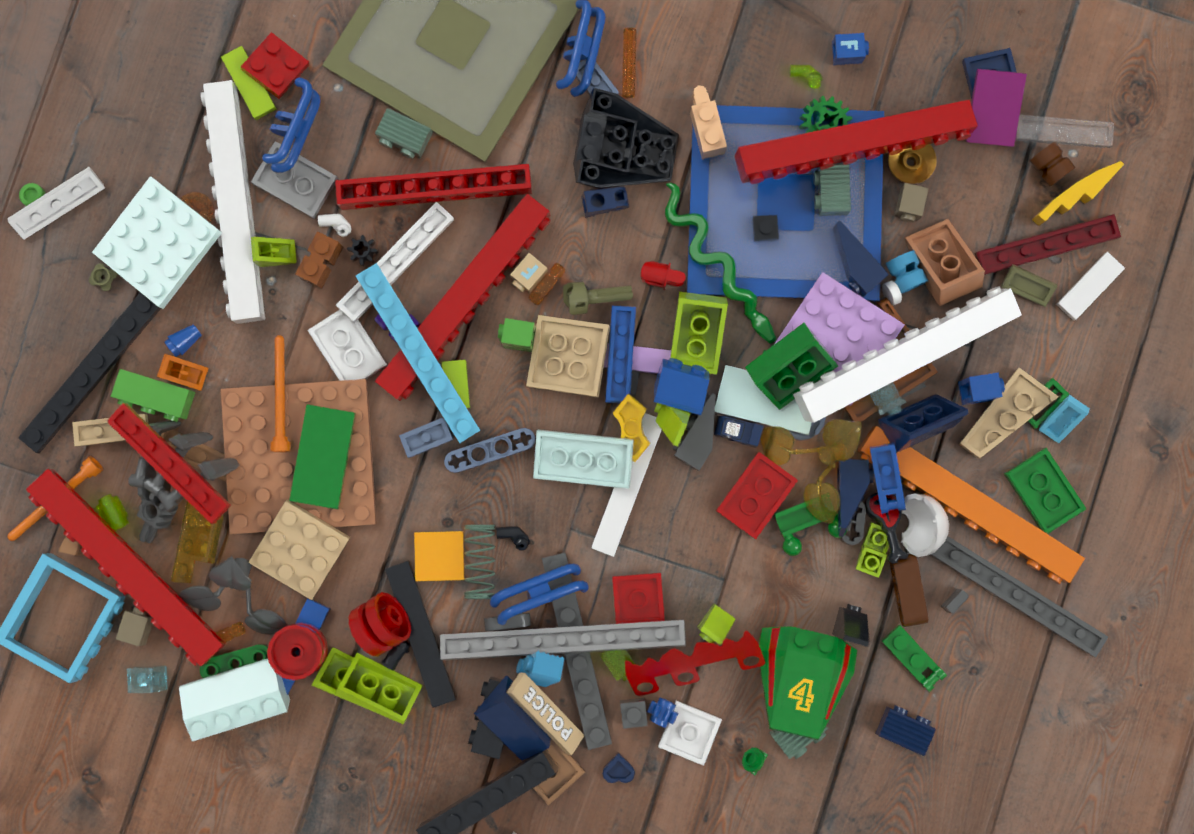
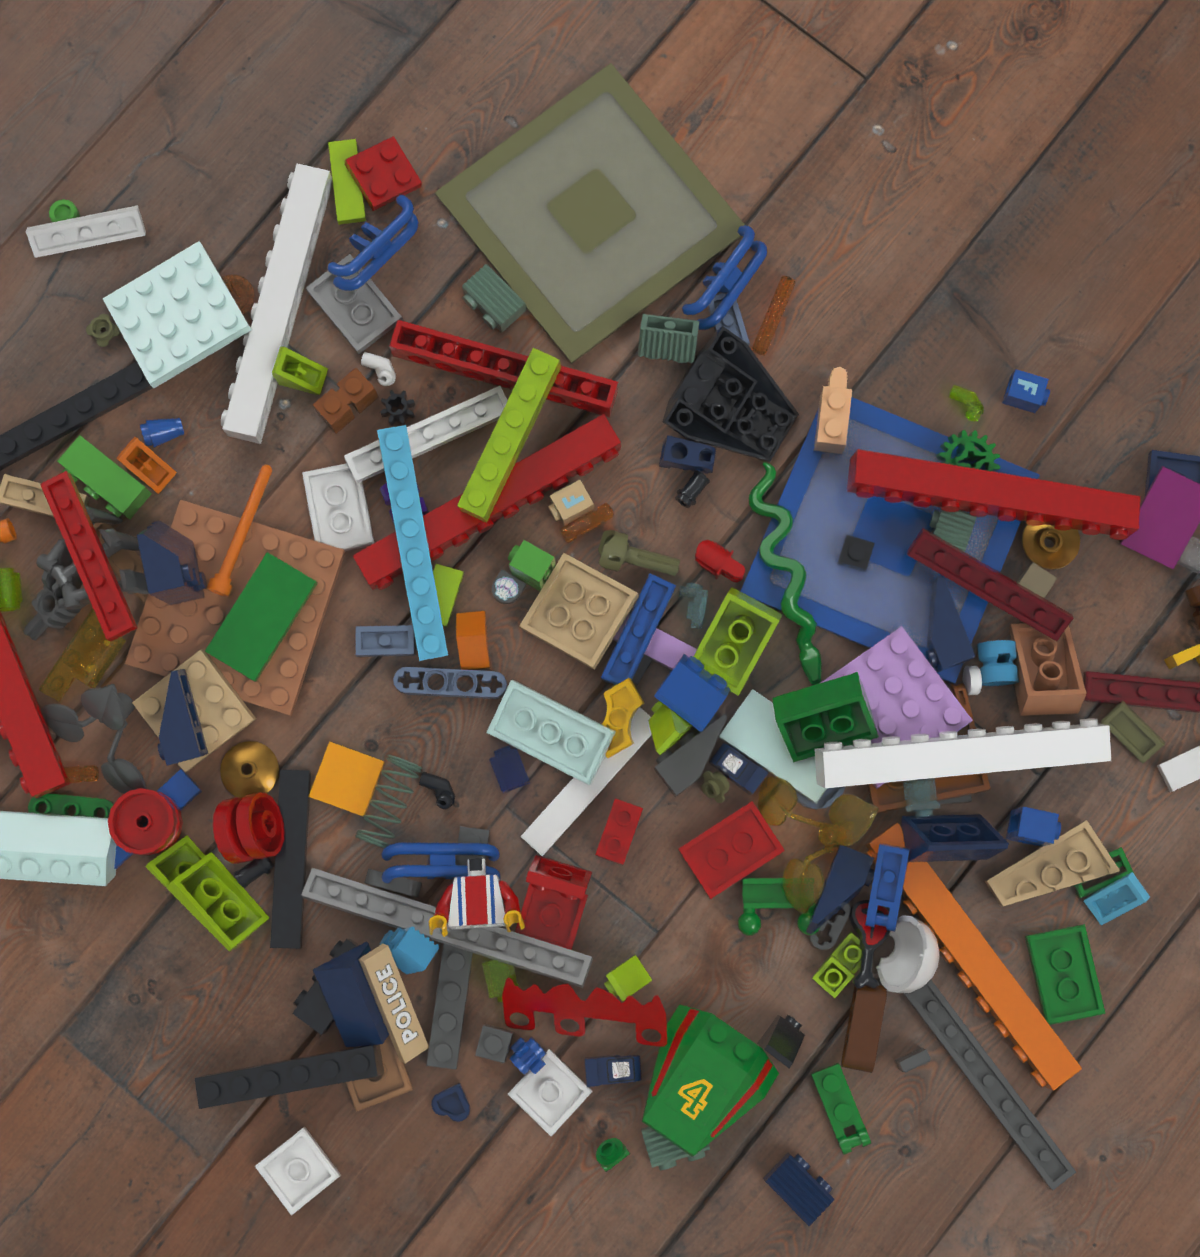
camera: 20 degrees right, 5 degrees down
none -> dark blue wedge [137,520,207,605]
none -> dark blue slope [158,669,209,766]
none -> pearl gold dish [220,741,279,797]
none -> torso [429,858,525,937]
none -> orange slope [456,611,490,670]
none -> lime brick [457,348,561,523]
none -> clear blue brick [489,746,530,794]
none -> tile [492,569,526,604]
none -> red plate [525,855,592,900]
none -> dark blue leg [585,1055,642,1087]
none -> red brick [595,798,643,866]
none -> sand green brick [638,314,699,363]
none -> black pin [675,471,710,508]
none -> clear light blue bracket [678,583,708,629]
none -> olive plate [701,771,730,803]
none -> dark red tile [907,528,1074,642]

